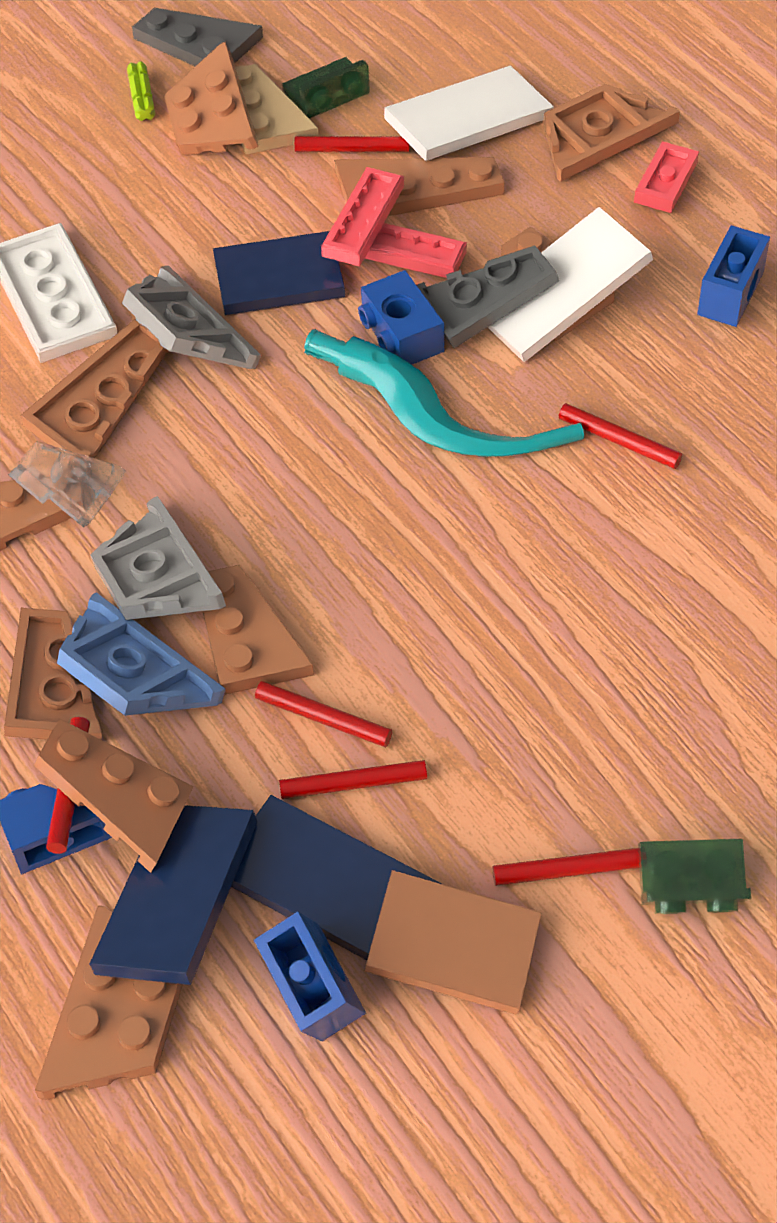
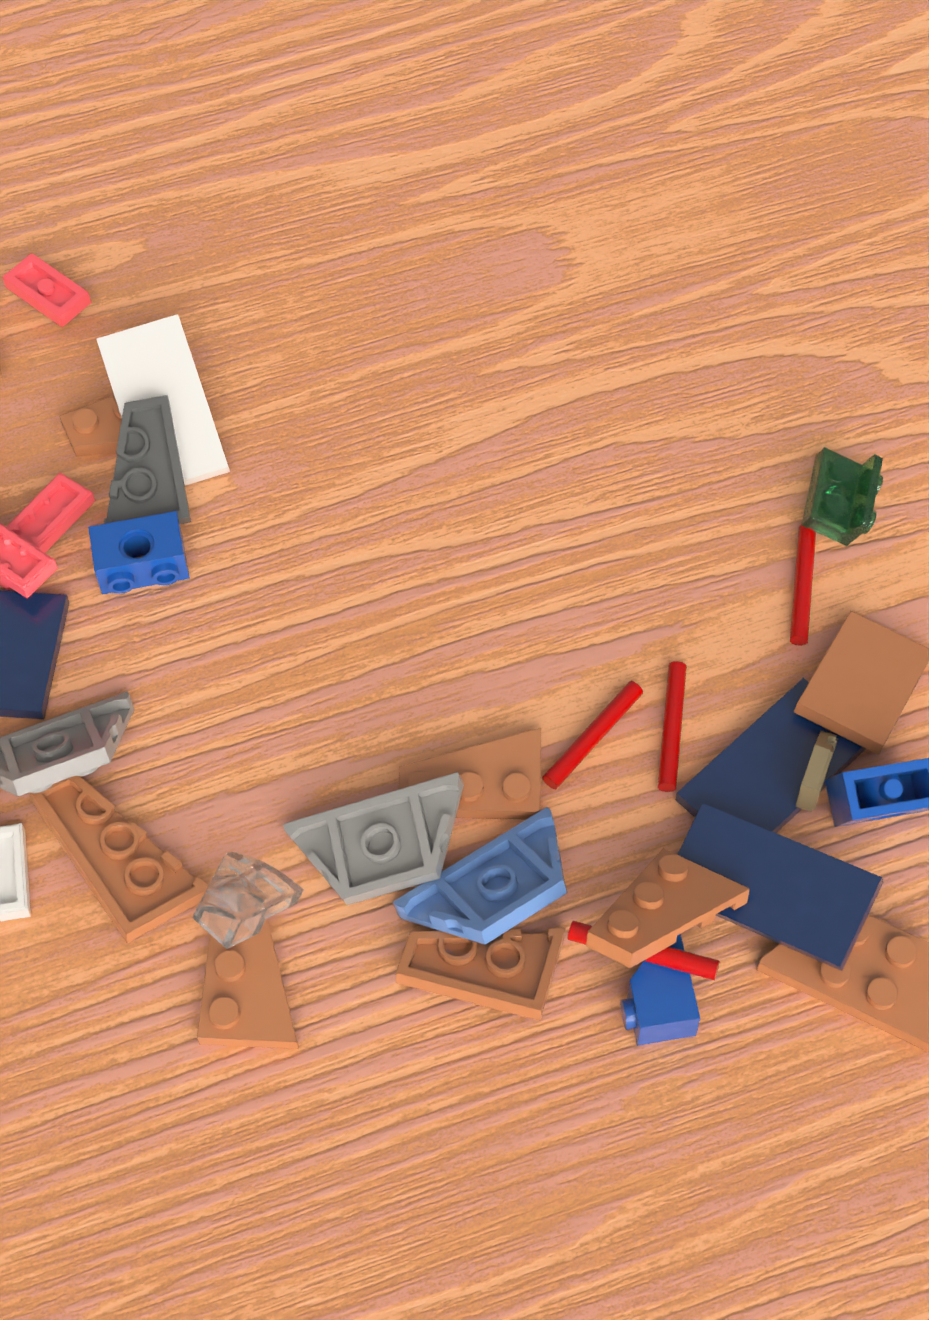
camera: 75 degrees left, 5 degrees up
teal animal [304,329,584,457] -> none
bar [559,403,683,469] -> none
blue brick [697,225,770,327] -> none
none -> dark tan tile [795,731,838,812]

